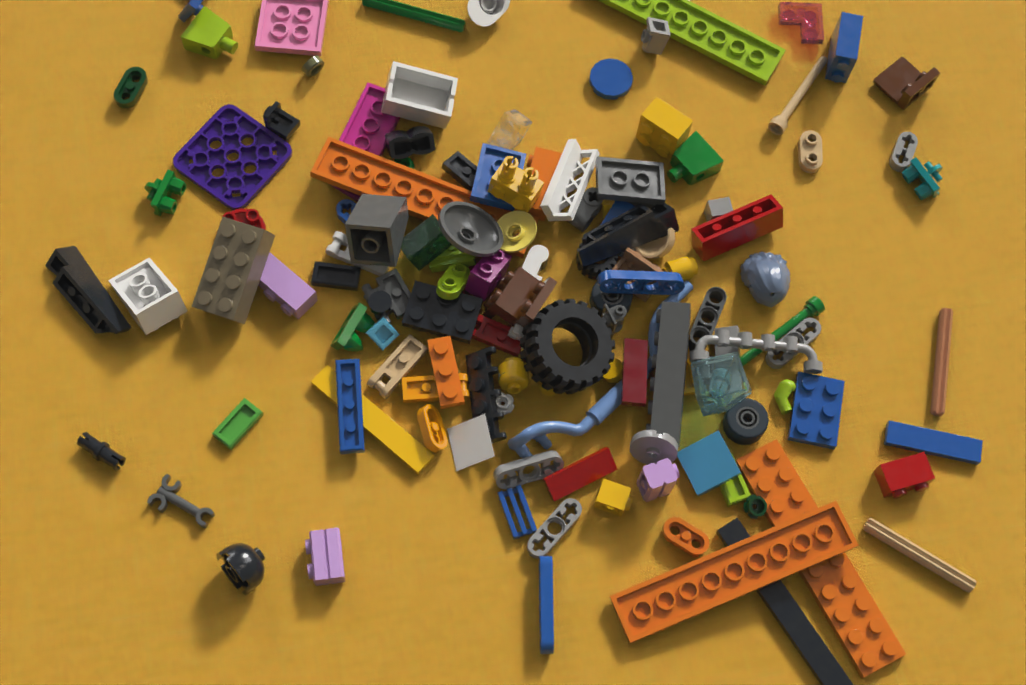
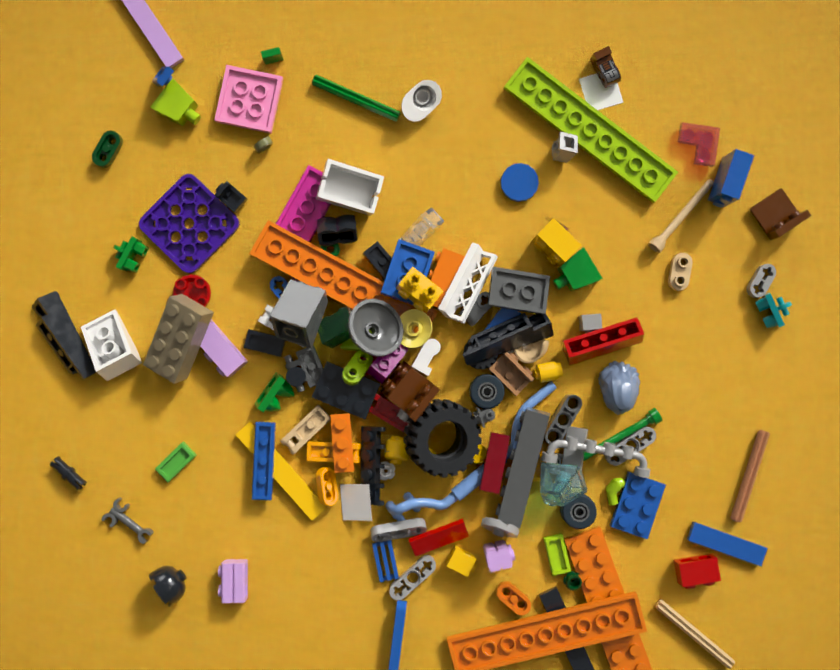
camera: 10 degrees right, 20 degrees up
medium azure tile [366,317,400,350] -> none
blue beam [597,270,685,295] -> none
dark azure tile [677,431,742,496] -> none

